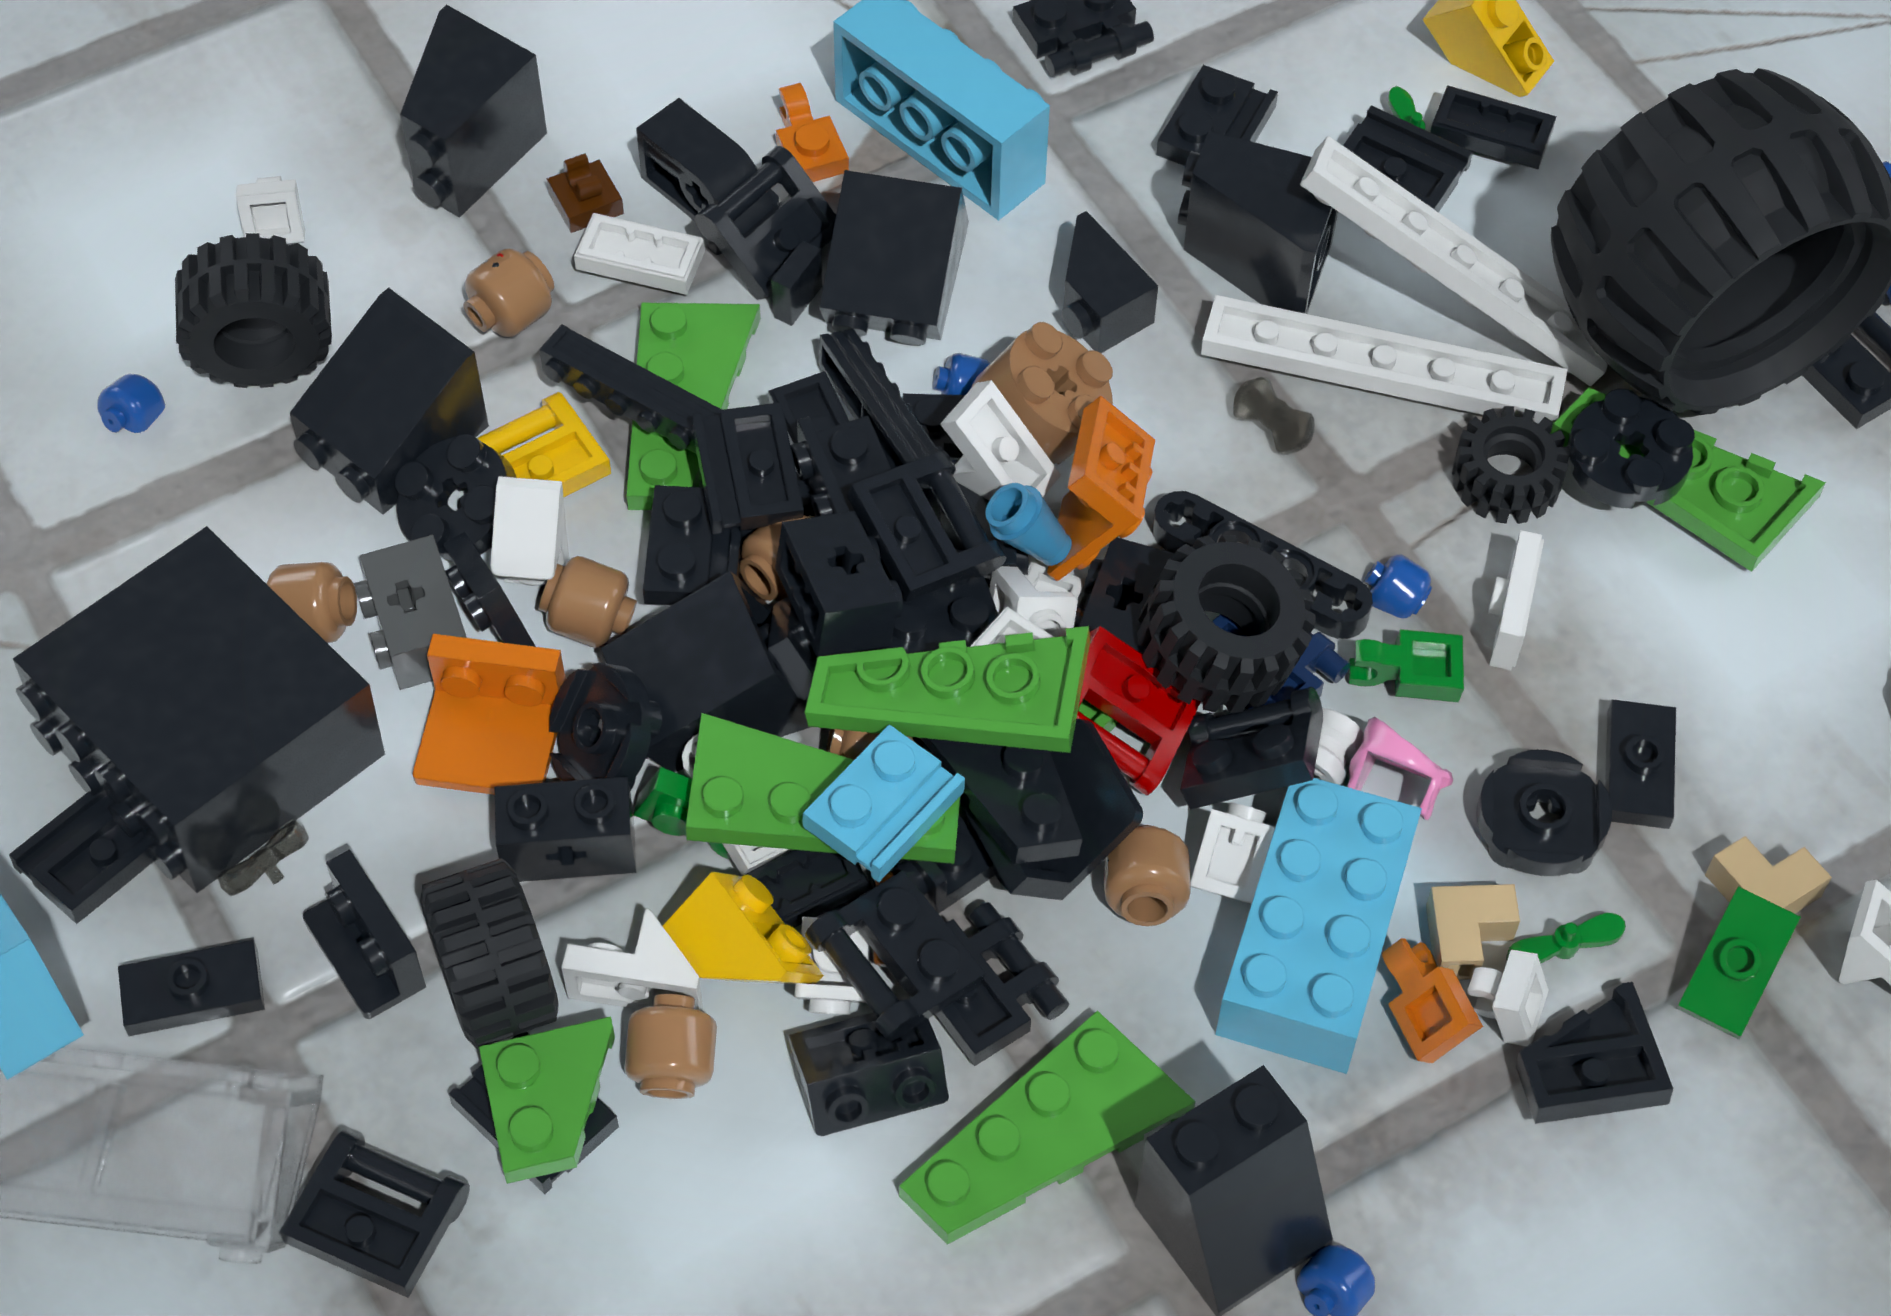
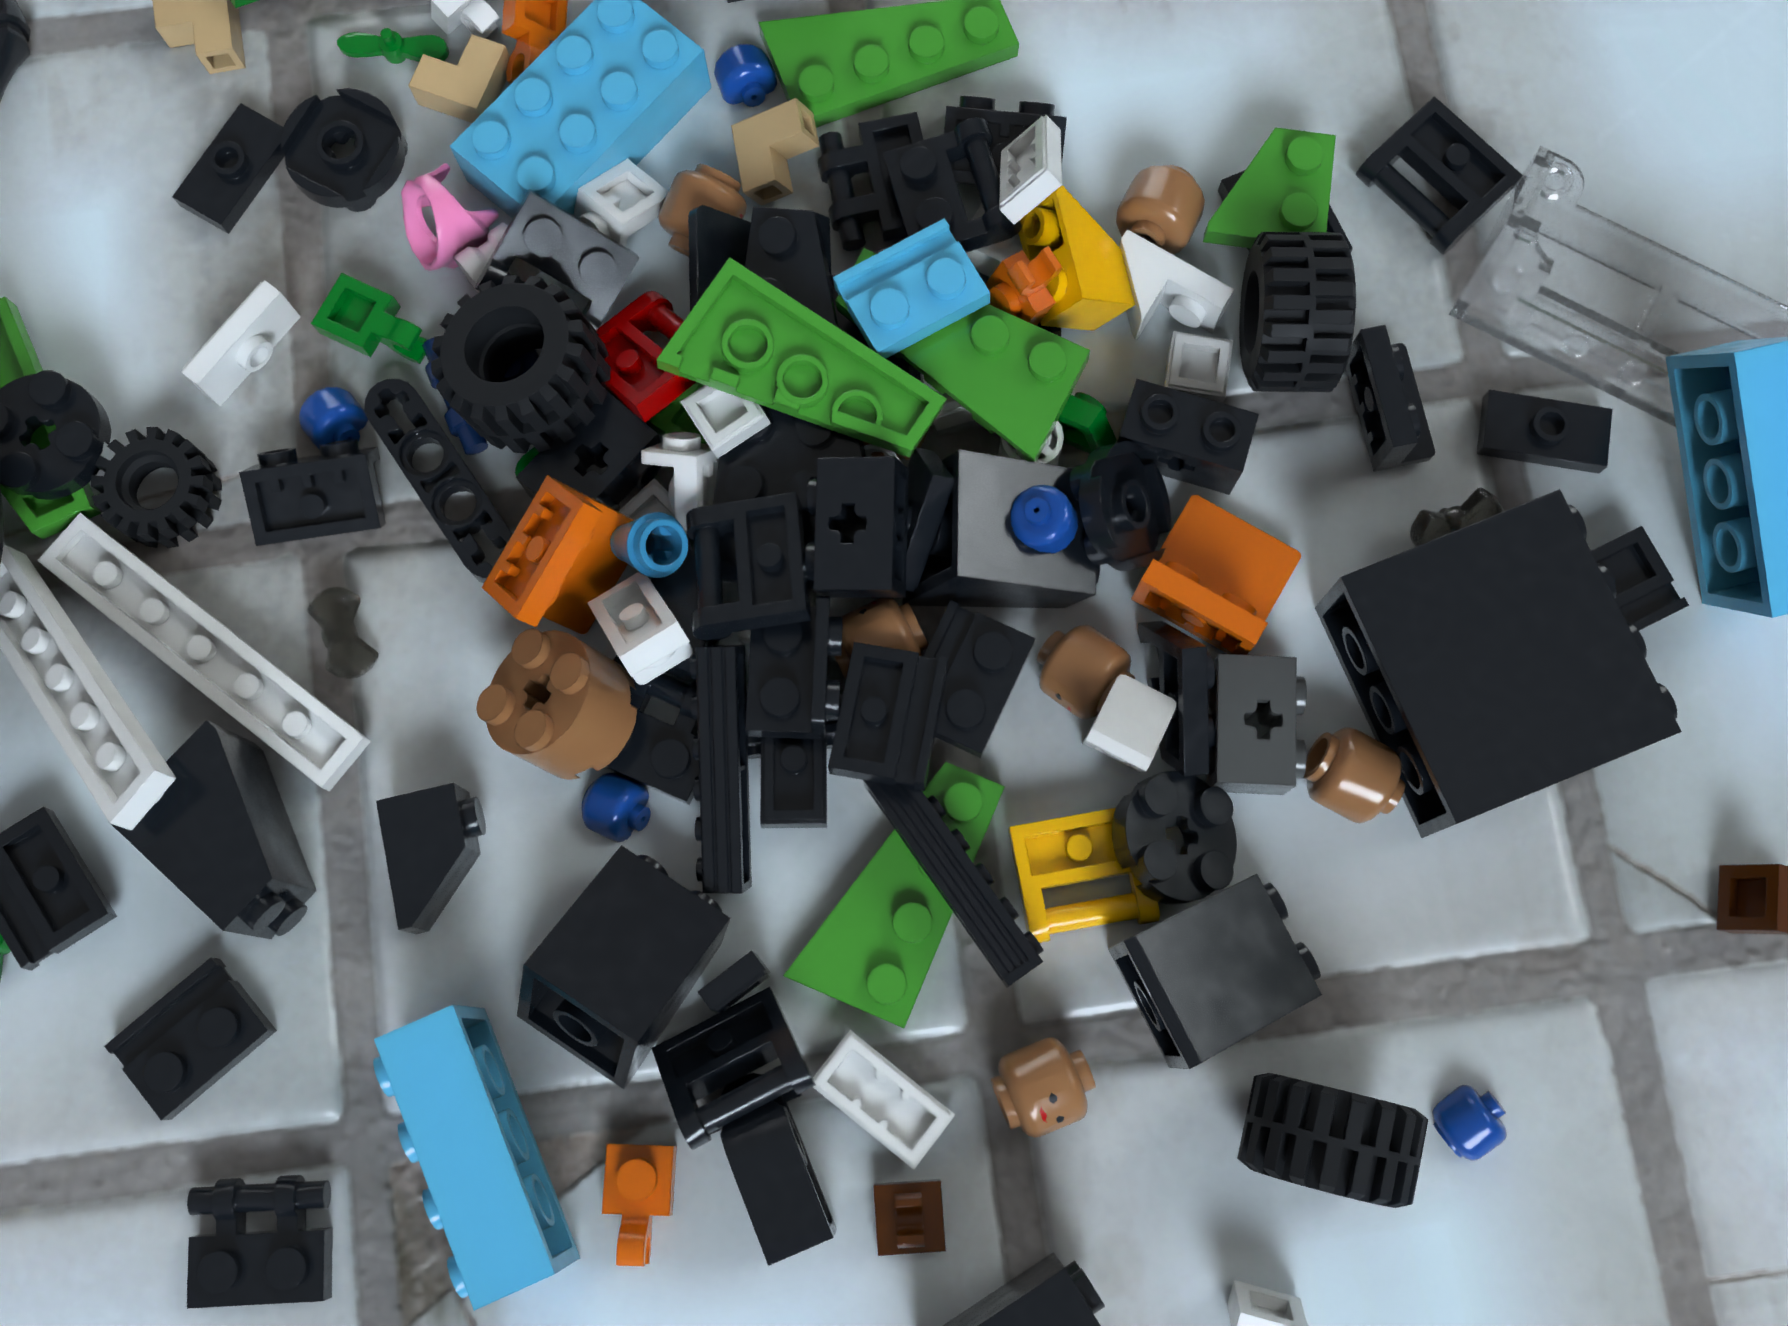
camera: 155 degrees left, 20 degrees up
none -> black bracket [239,439,386,546]
none -> blue piece [714,44,777,107]
none -> tan piece [731,98,819,206]
none -> orange plate [985,246,1062,326]
none -> white plate [999,115,1062,224]
none -> blue piece [1011,485,1078,553]
none -> white tile [1163,331,1234,403]

